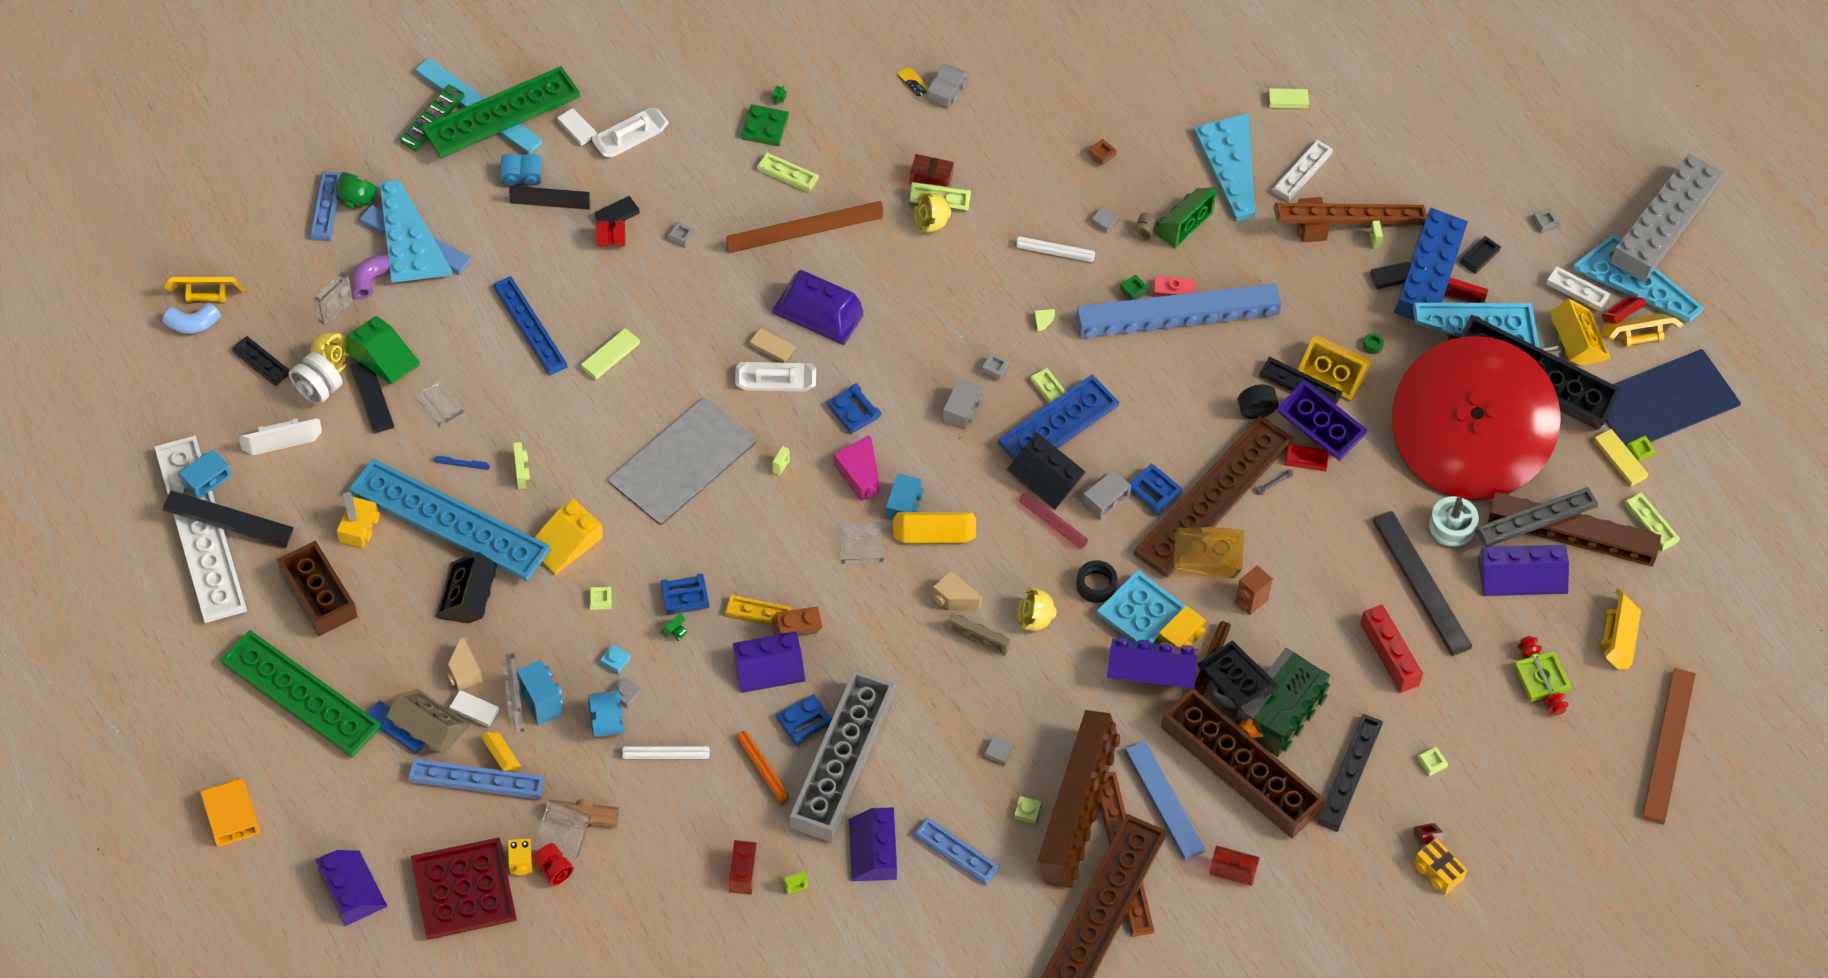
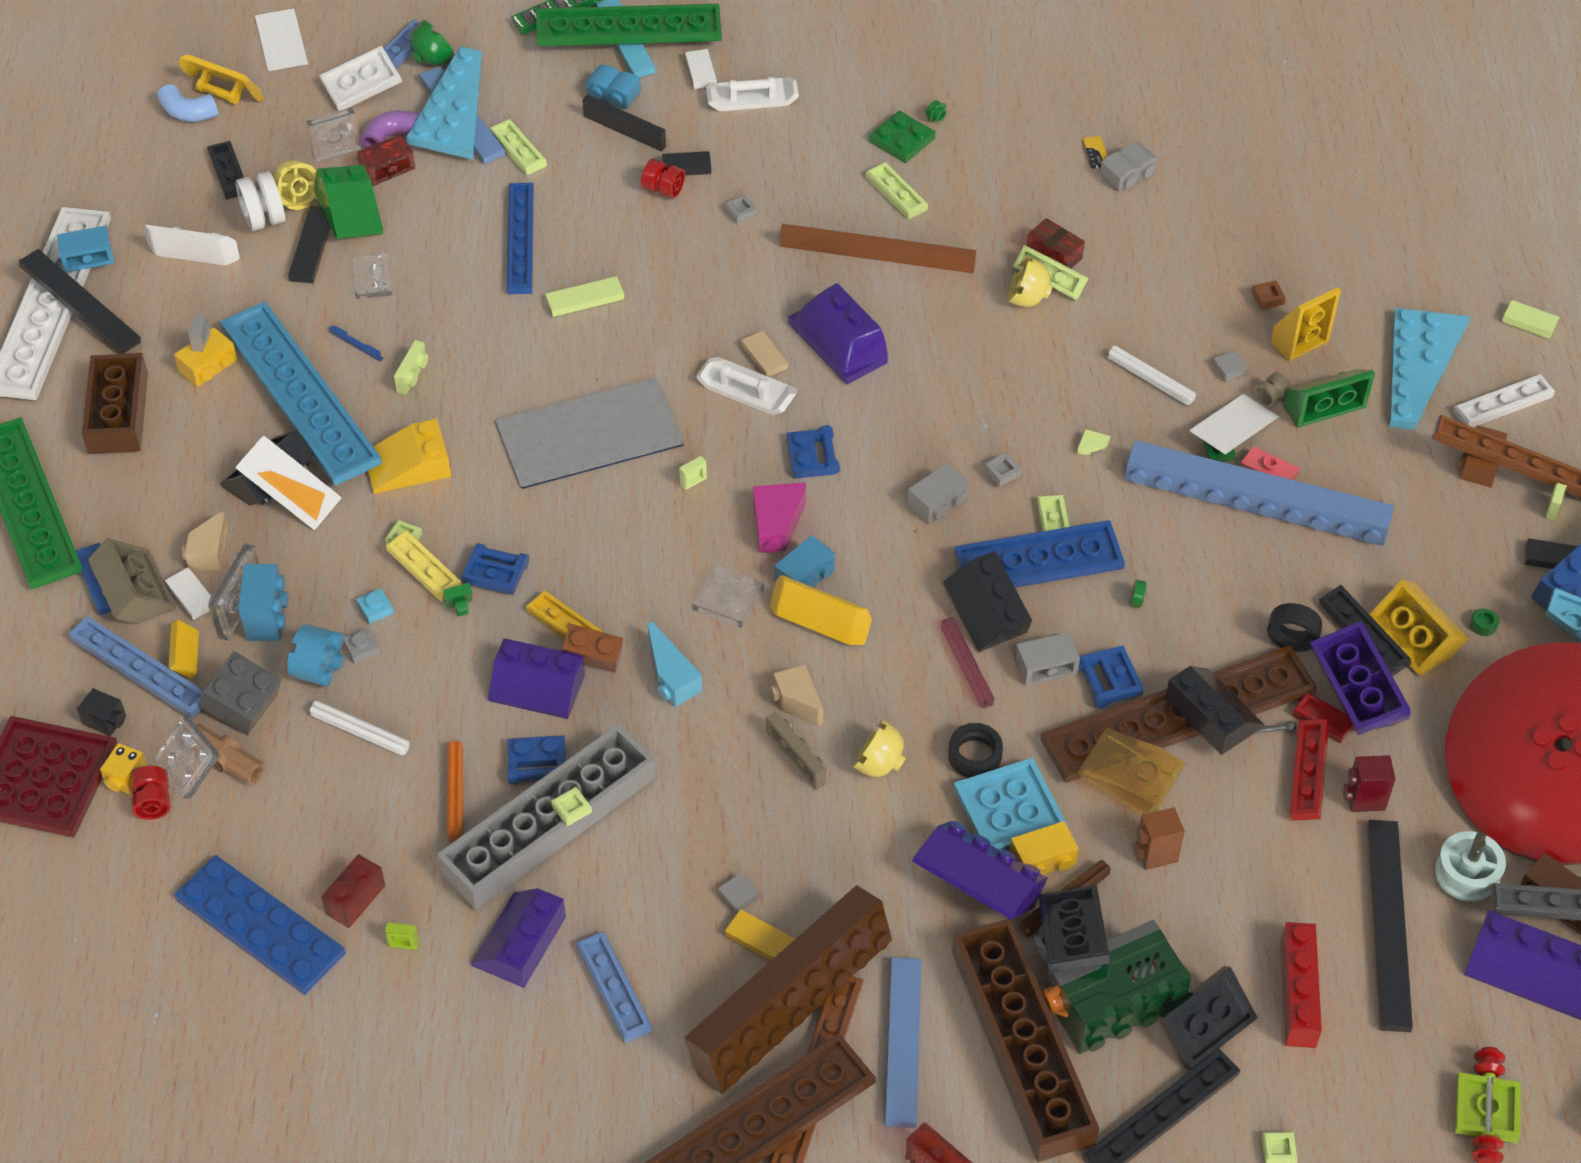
camera: 30 degrees right, 5 degrees down
yellowish green plate [1014,796,1041,825] -> none
none -> black brick [77,688,126,737]
none -> blue plate [174,854,346,995]
none -> dark grey brick [200,651,282,736]
none -> white sticker [236,436,341,530]
none -> white sticker [255,8,308,71]
none -> white tile [319,46,402,112]
none -> clear red brick [357,134,415,186]
none -> light yellow tile [386,530,461,602]
none -> yellowish green tile [490,119,547,175]
none -> yellowish green tile [551,787,592,826]
none -> medium azure slope [648,622,702,708]
none -> yellow tile [725,909,795,961]
none -> green tile [1130,579,1147,608]
none -> black plate [1158,966,1258,1069]
none -> black slope [1165,666,1264,755]
none -> white sticker [1189,394,1279,454]
none -> yellow slope [1270,287,1341,362]
none -> red plate [1290,719,1329,821]
none -> dark red brick [1343,755,1396,812]

